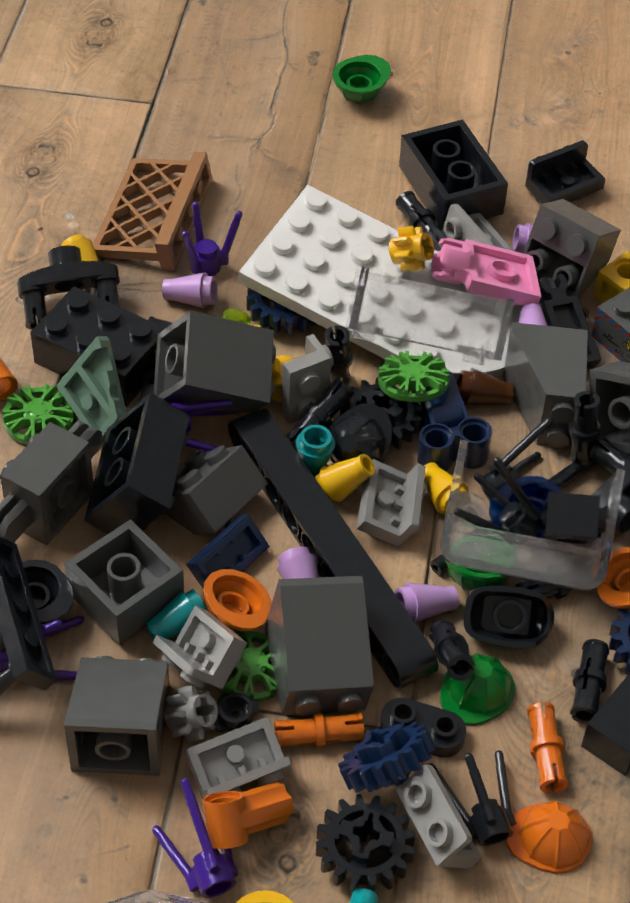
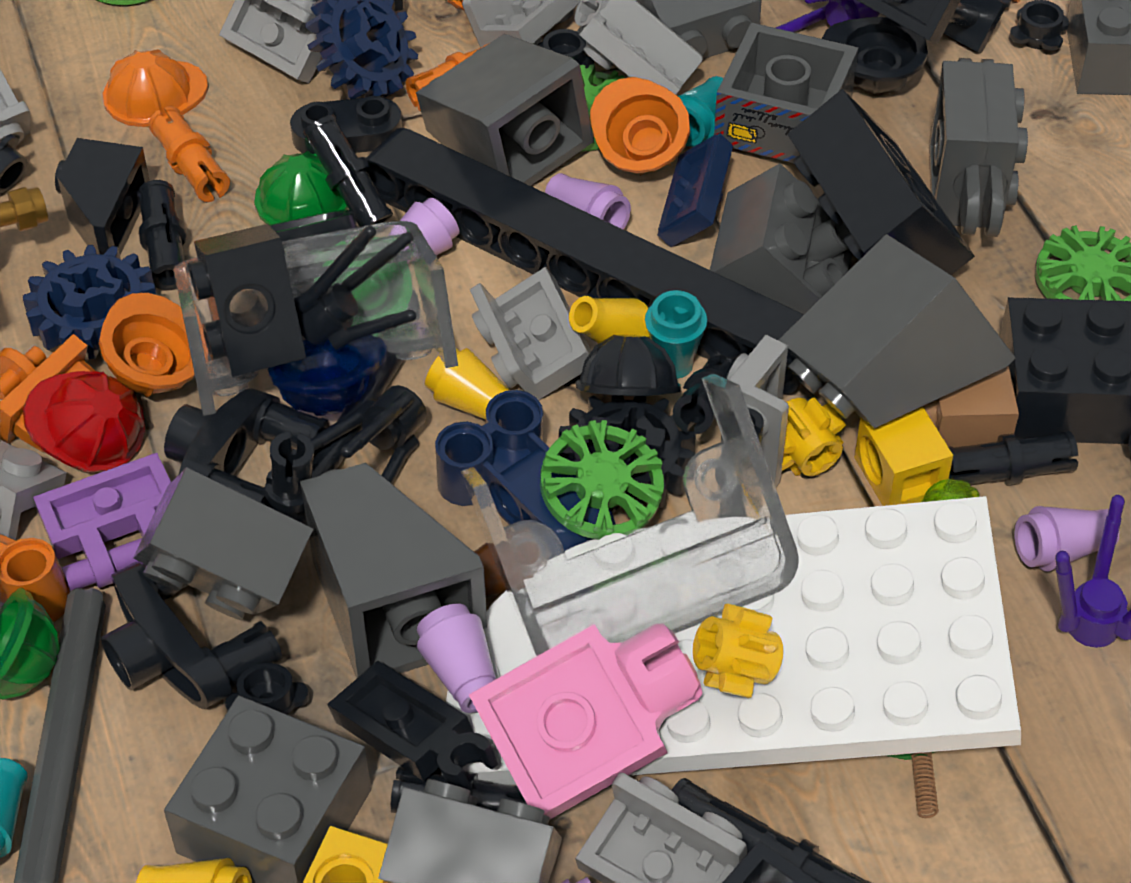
camera: 155 degrees right, 0 degrees up
sand green wing [56,336,126,443] -> none
black plant [428,750,517,846] -> none

